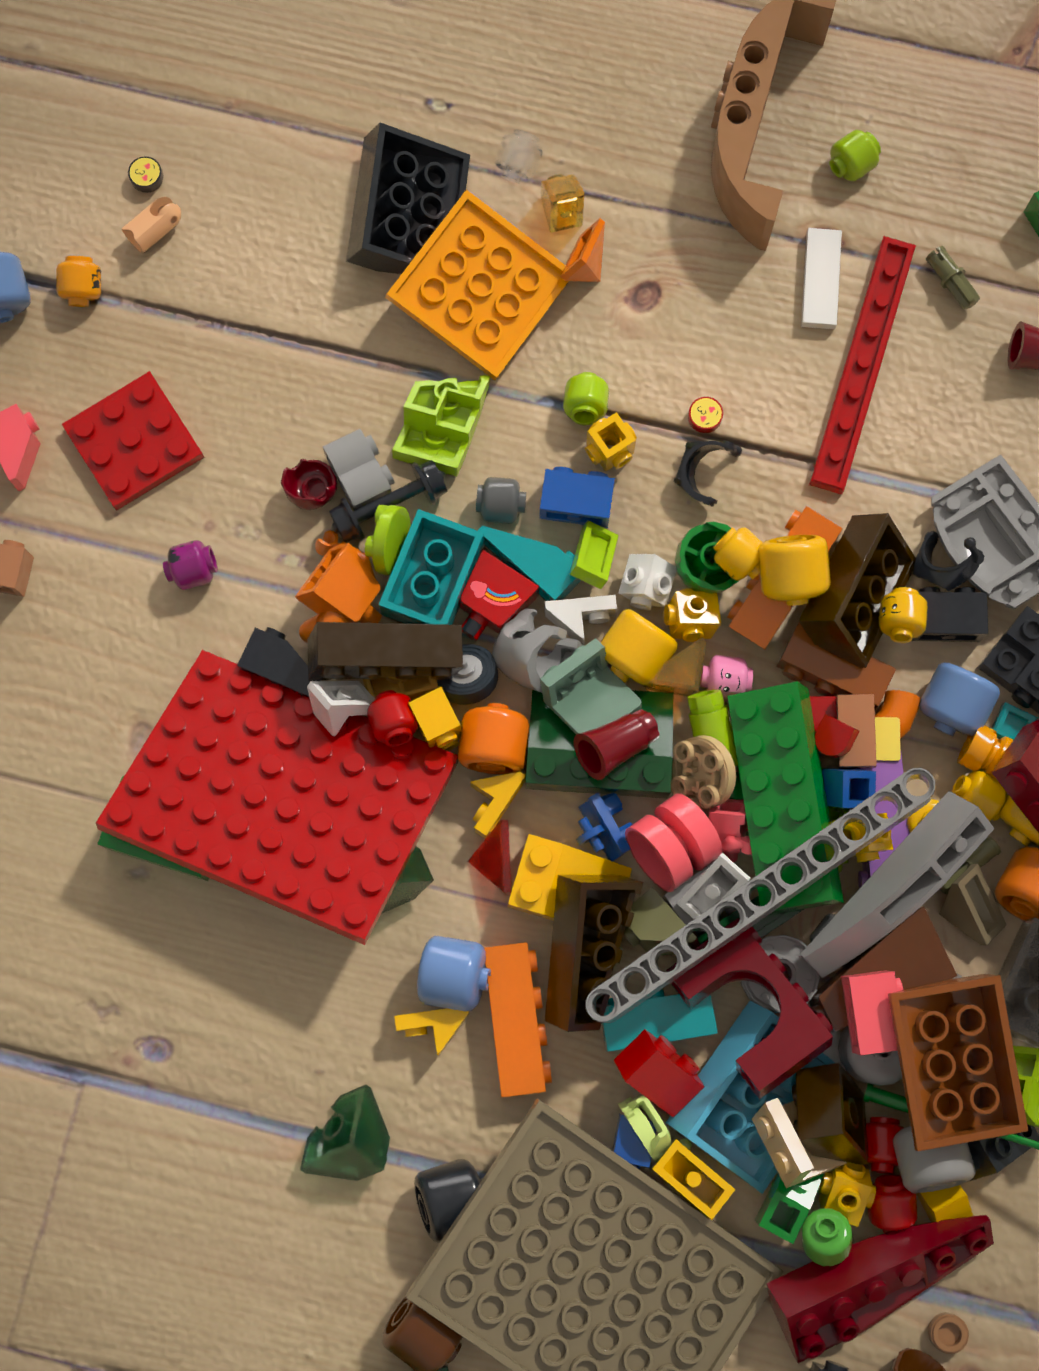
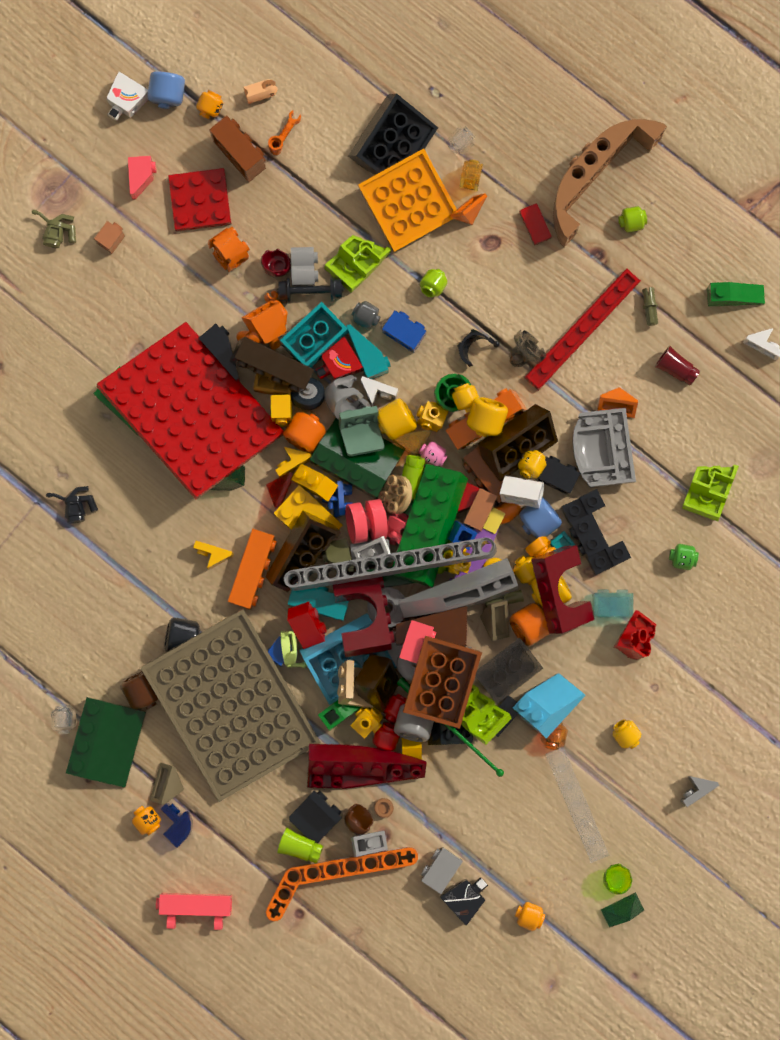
camera: 25 degrees right, 5 degrees up
tile [128,156,164,193] -> none
magenta head [163,540,218,590] -> none
clear green slope [300,1084,390,1181] -> none
white slope [307,681,375,736] -> none
lime tile [365,505,411,576] -> none
red head [367,690,419,747] -> none
medium blue head [417,936,491,1012] -> none
lime tile [570,520,618,589] -> none
dark red plant [574,709,660,780] -> none
yellow brick [585,412,637,472] -> none
white brick [618,554,677,610] -> none
yellow slope [652,1139,736,1220] -> none
light yellow tile [688,397,723,433] -> none
white tile [801,228,842,330] -> none
bright green head [802,1208,852,1266] -> none
red tile [815,714,860,757] -> none
black helmet [913,531,985,591] -> none
none -> black piece [46,486,98,524]
none -> orange brick [208,226,250,272]
none -> dark orange brick [209,115,266,182]
none -> orange brick [268,110,301,155]
none -> yellow brick [291,464,338,501]
none -> white piece [500,476,544,508]
none -> clear smoke tile [509,330,546,367]
none -> red tile [519,203,552,246]
none -> orange slope [597,387,638,418]

